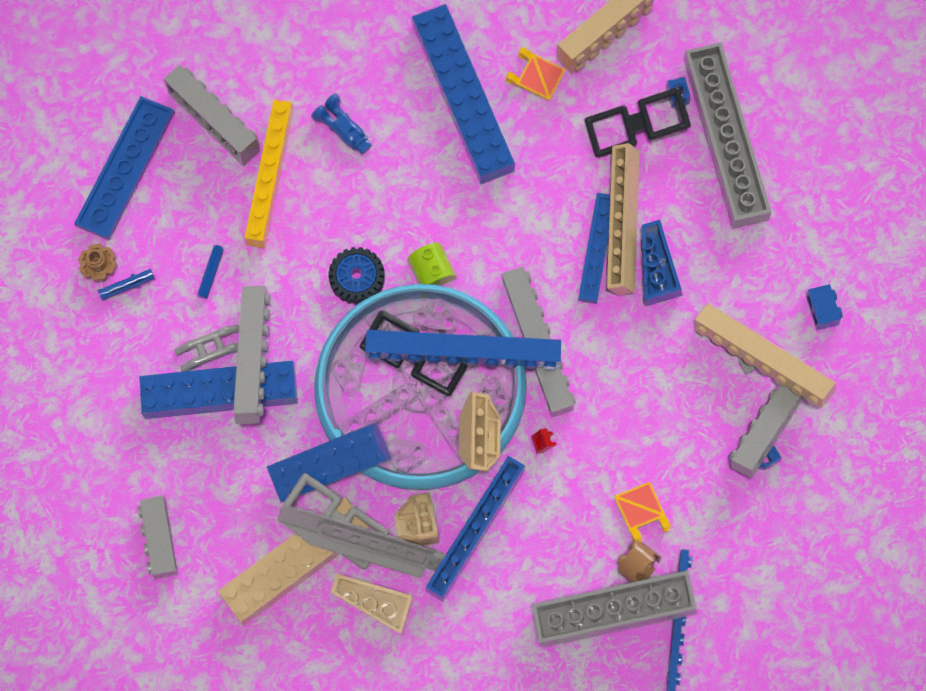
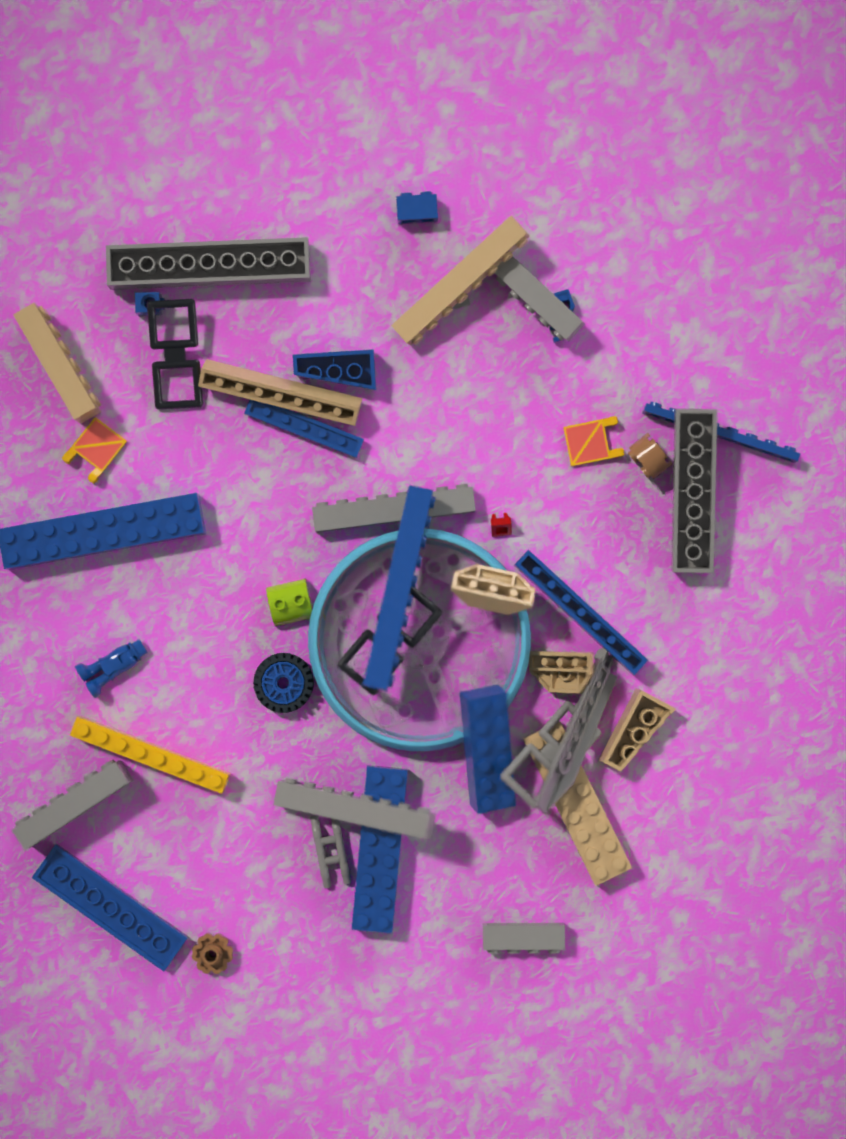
camera: 80 degrees left, 15 degrees up
blue pin [98,268,155,301] -> none
blue axle [197,245,224,299] -> none

